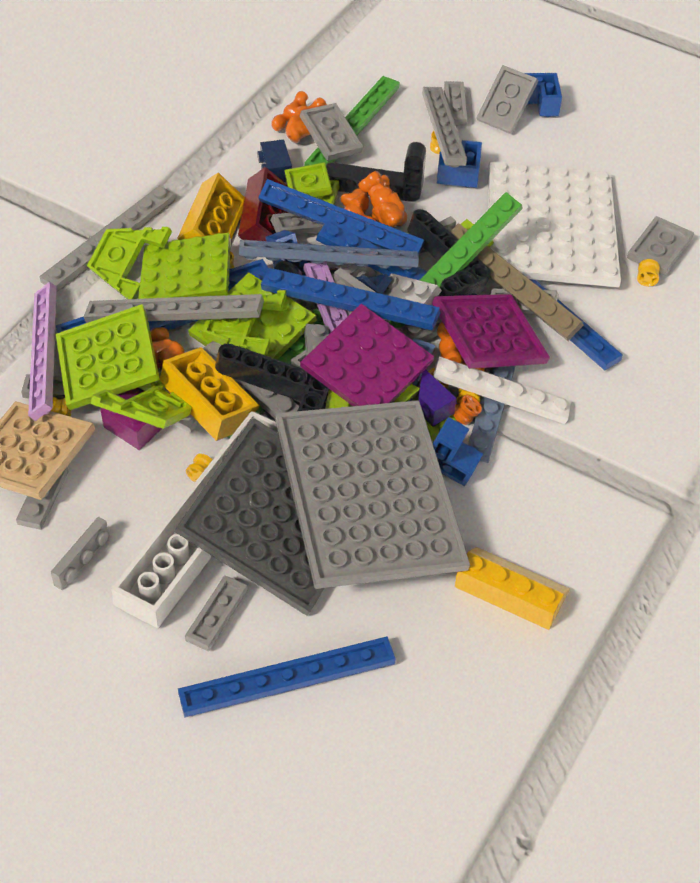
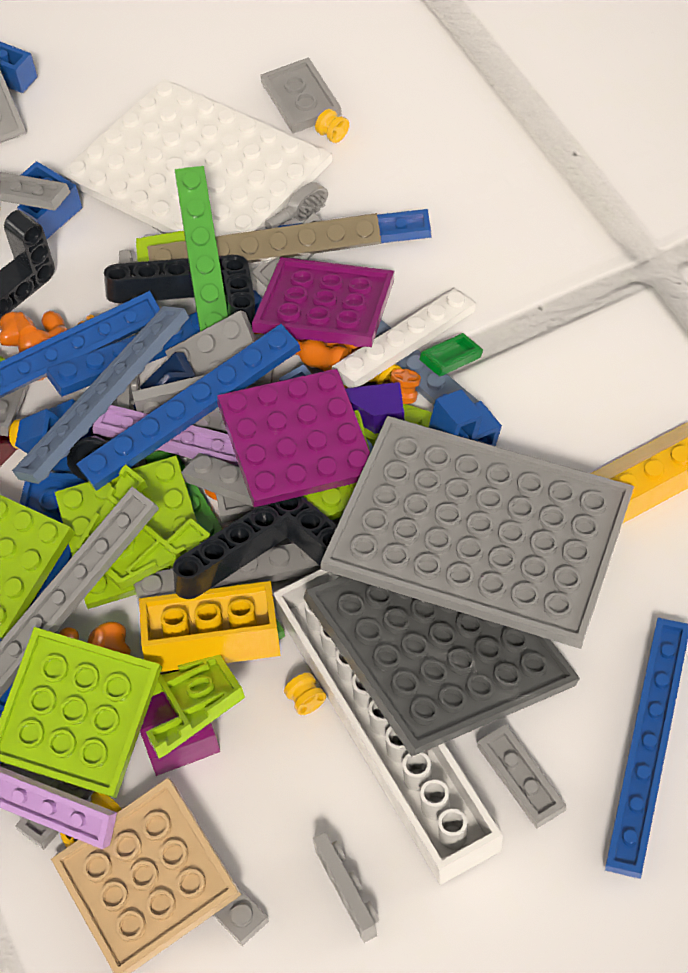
camera: 50 degrees left, 5 degrees up
orange animal [358,171,408,228] -> none
none -> light grey piece [265,182,328,229]
none -> green tile [419,333,483,377]

